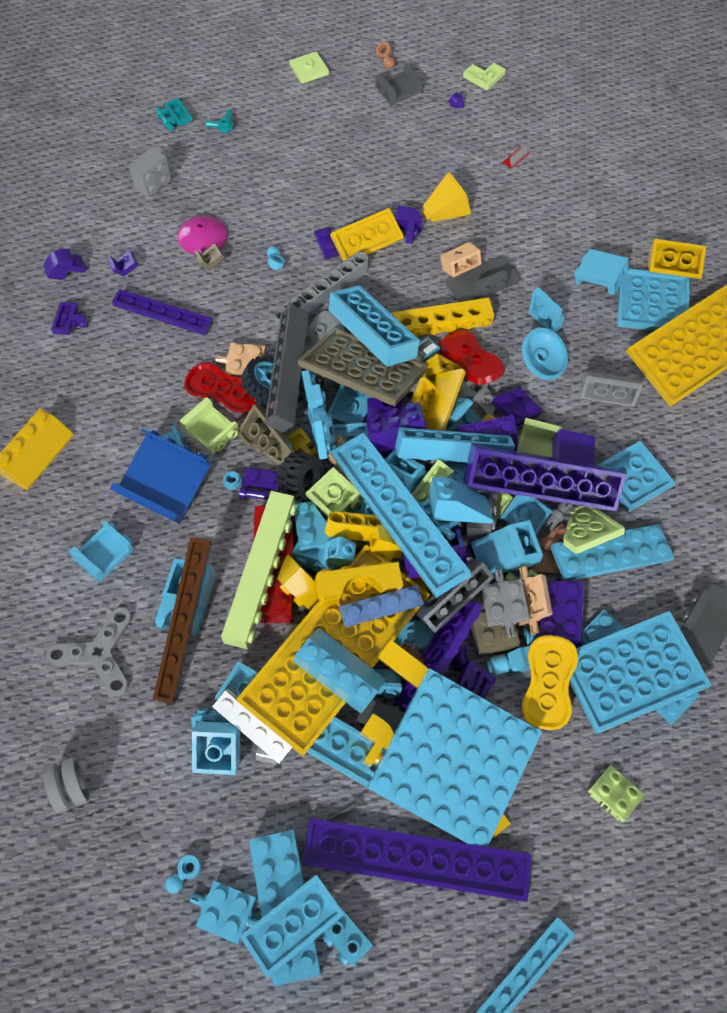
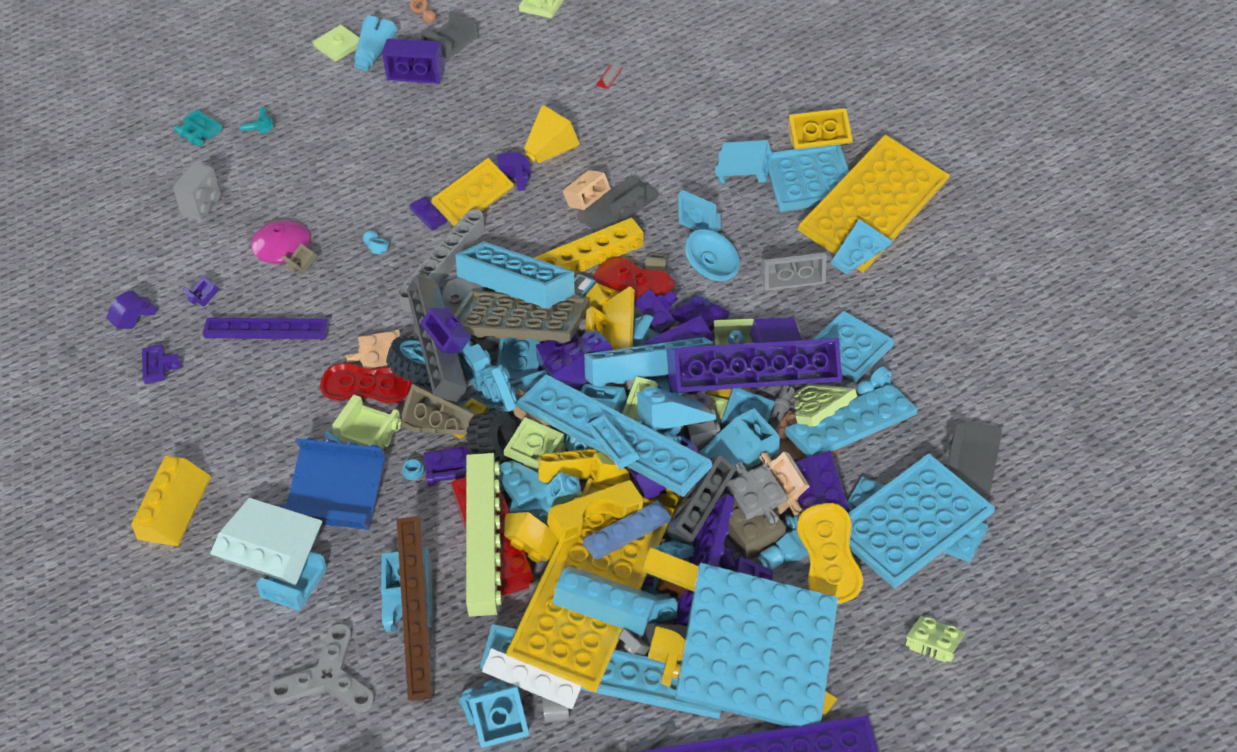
camera: 15 degrees left, 15 degrees down
dark purple plate [448,92,464,108] -> none
none -> light aqua slope [210,498,322,585]
none -> medium azure piece [354,15,397,71]
none -> dark purple brick [382,38,445,84]
none -> dark purple brick [420,308,471,353]
none -> medium azure tile [586,414,639,470]
none -> light grey plate [619,630,650,655]
none -> dark purple hinge [634,290,678,334]
none -> dark tan slope [645,253,669,272]
none -> medium azure plate [655,540,694,560]
none -> medium azure hinge [728,330,745,345]
none -> medium azure wing [830,219,893,275]
none -> medium azure plate [857,366,892,396]

